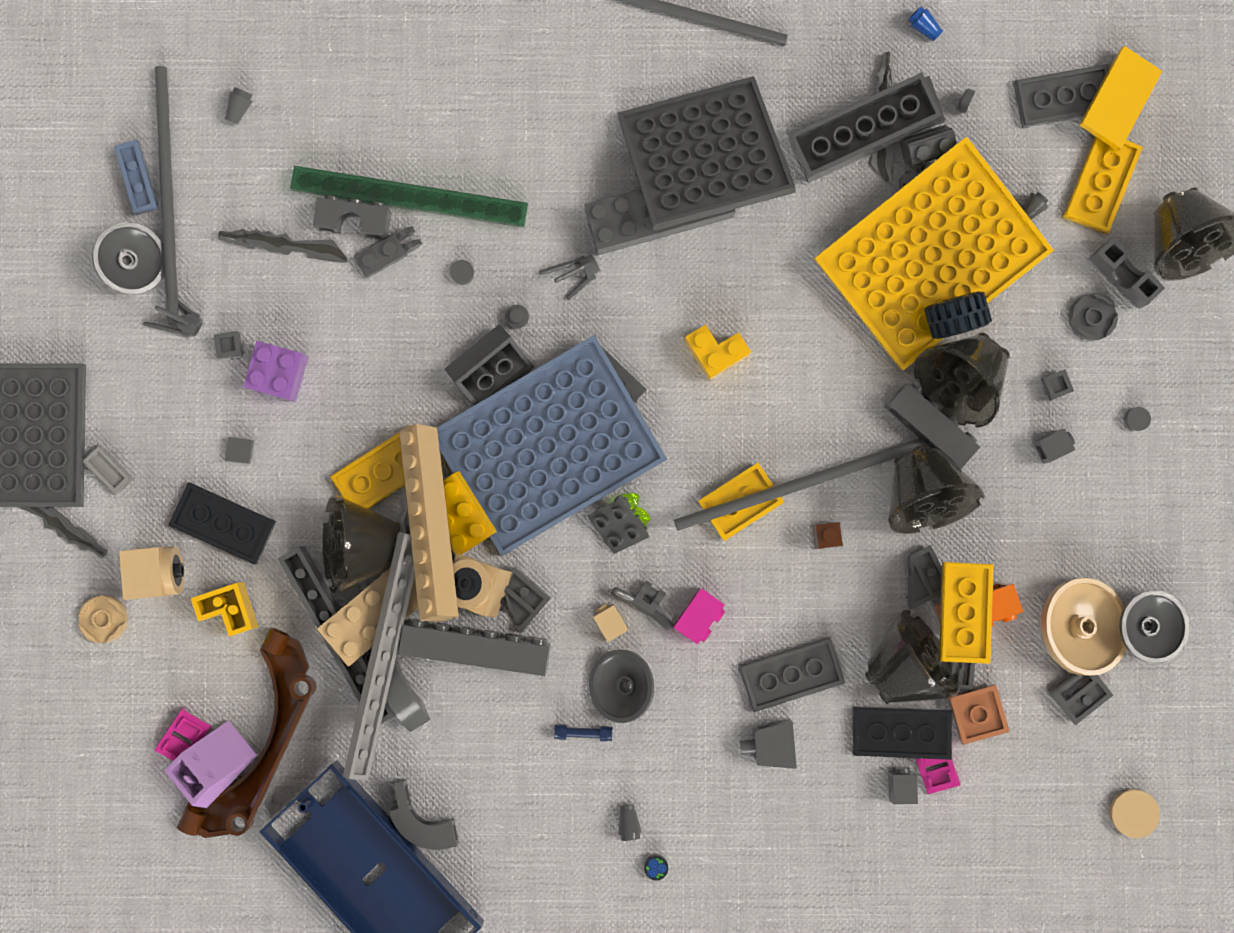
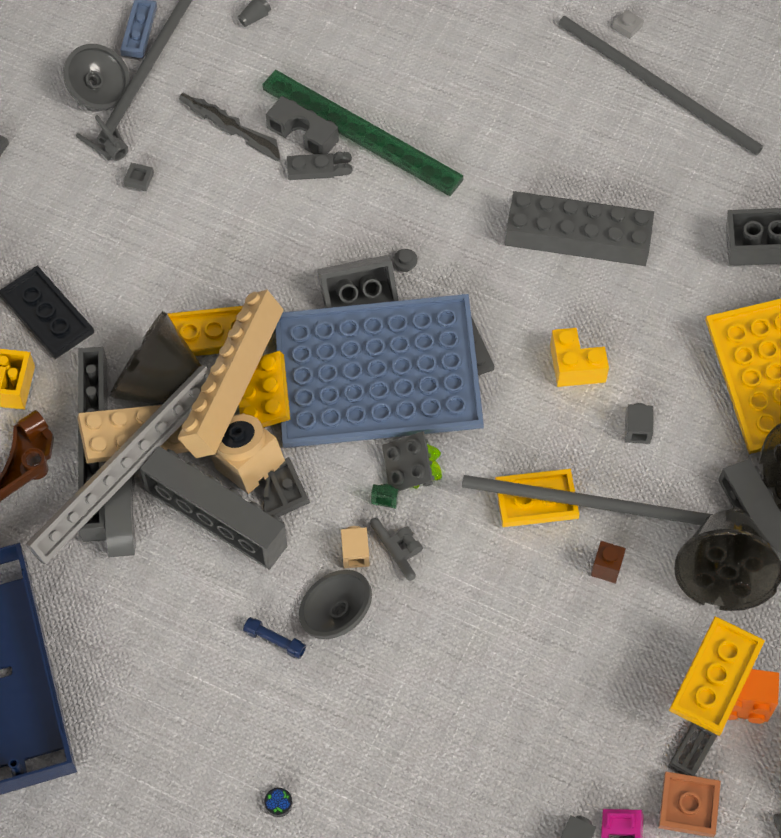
camera: 25 degrees right, 25 degrees down
dark grey tile [225,437,254,464] -> none
medium lavender brick [243,341,308,402] -> none
dark grey arch [389,779,459,850] -> none
dark grey tile [450,260,475,285] -> none
dark grey plant [539,254,600,300] -> none
dark grey plate [618,76,796,231] -> none
dark grey cone [618,805,642,841] -> none
dark pink brick [673,588,725,644] -> none
dark grey tile [739,637,845,712] -> none
dark grey torso [740,719,797,769] -> none
black tile [853,706,952,760] -> none
clear smoke cone [865,610,960,704] -> none
dark grey wing [908,545,942,609] -> none
none -> clear green plate [371,484,398,509]
none -> dark grey brick [625,403,653,444]

